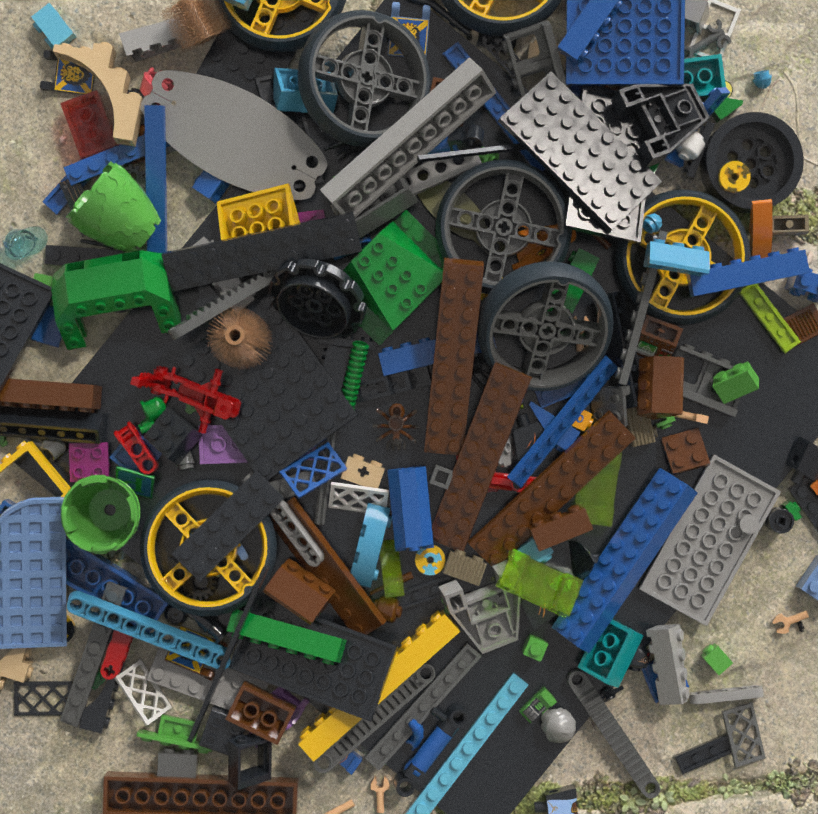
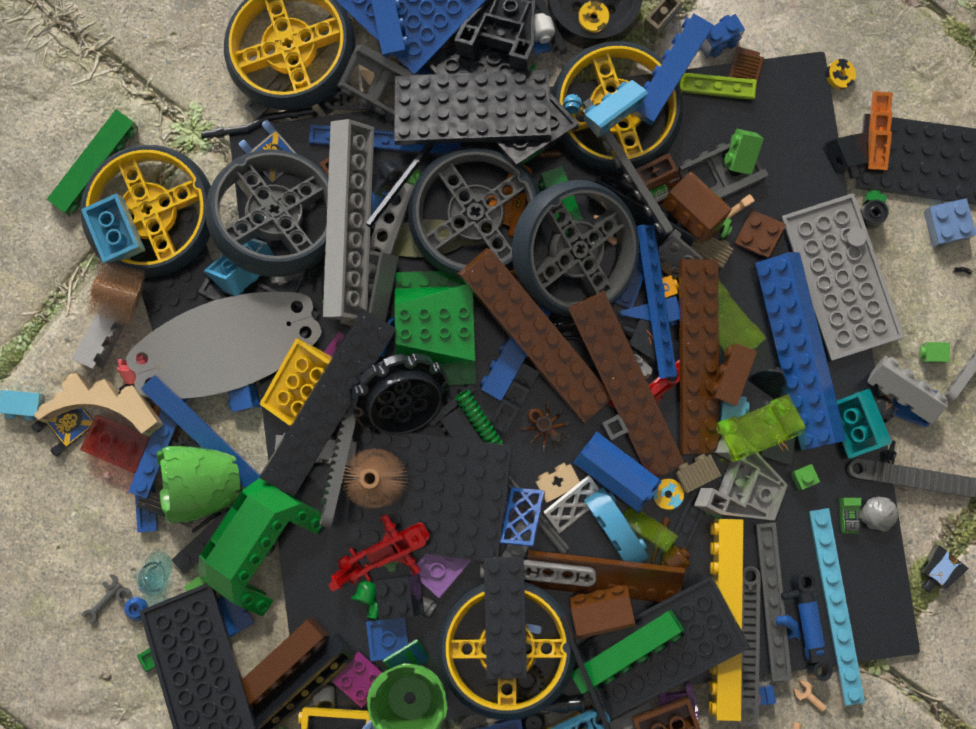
camera: 50 degrees left, 5 degrees down
red piece [113,421,159,474] -> none
orange slope [749,199,773,258] -> none
light nougat bar [772,611,809,634] -> none

